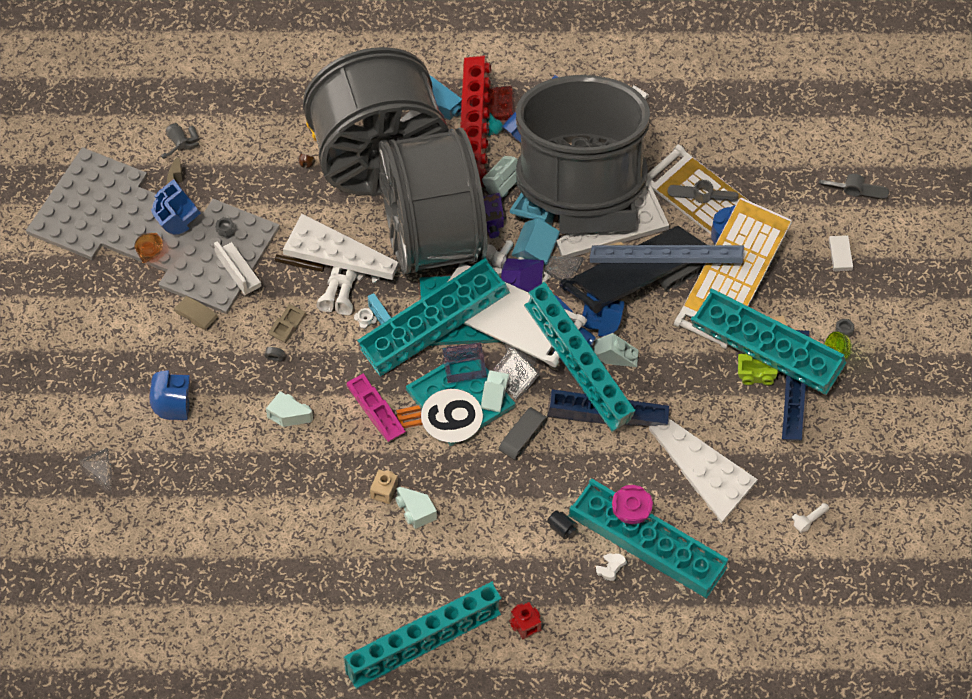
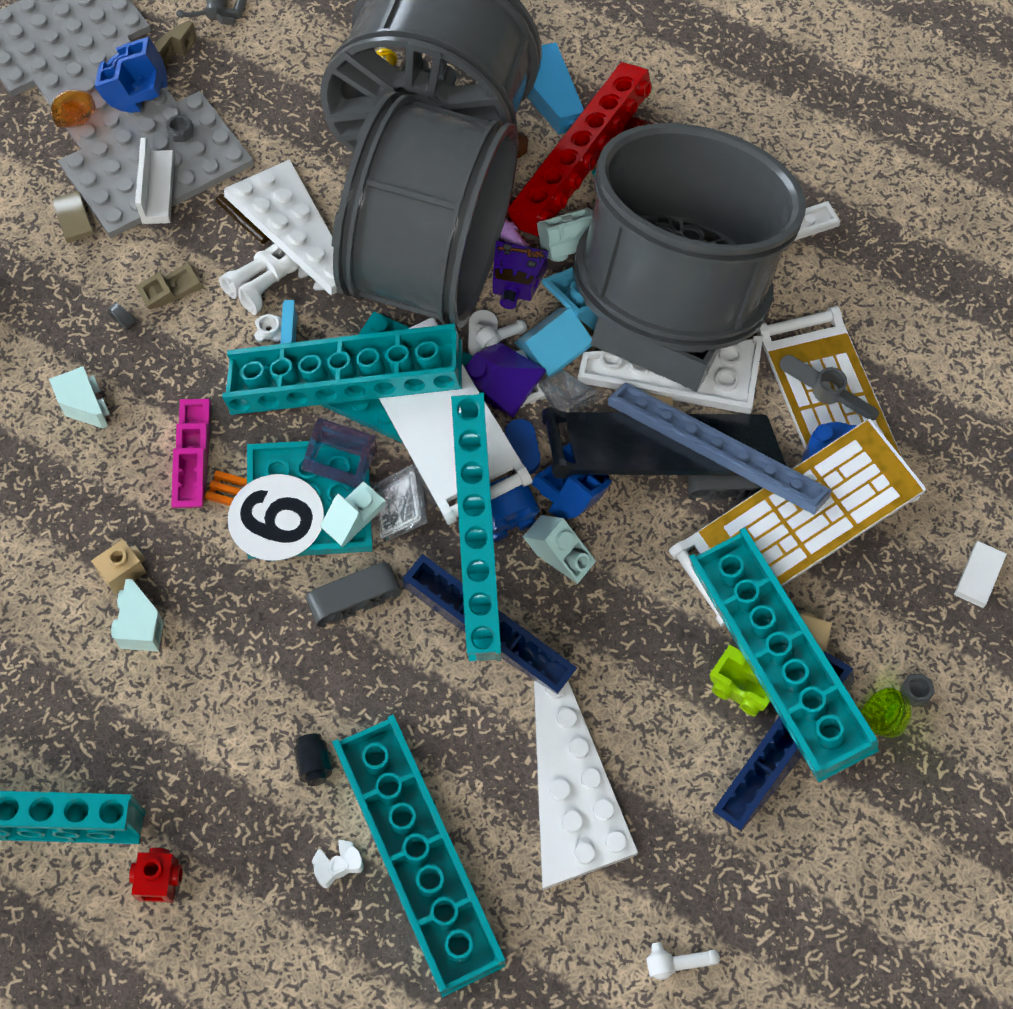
camera: 30 degrees right, 5 degrees up
dark pink tile [612,485,653,524] -> none

